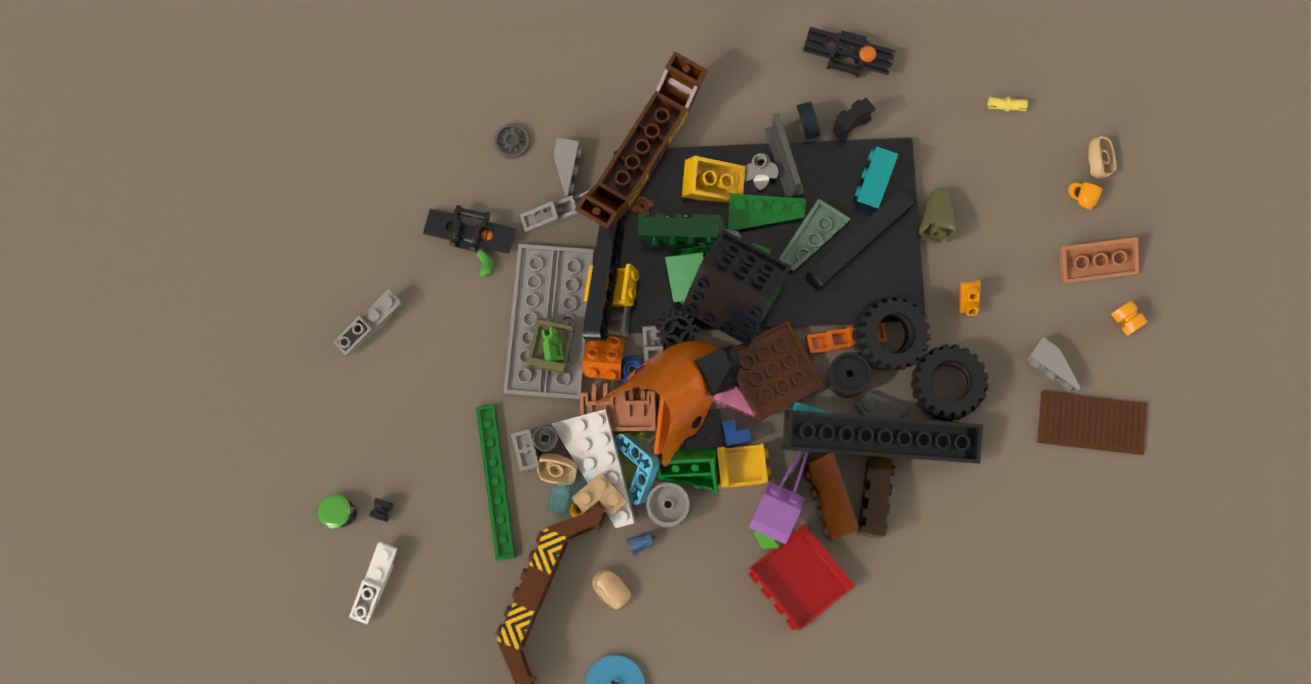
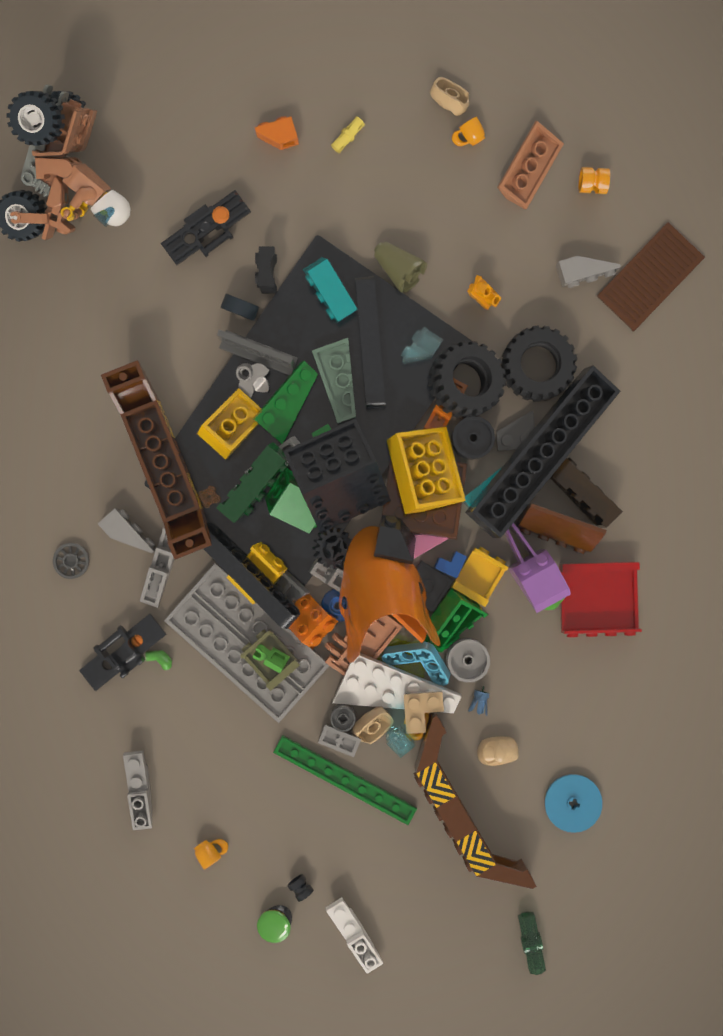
camera: 65 degrees left, 10 degrees up
none -> light orange piece [194,839,228,870]
none -> orange slope [254,116,299,150]
none -> yellow slope [386,427,466,514]
none -> clear light blue slope [401,327,443,364]

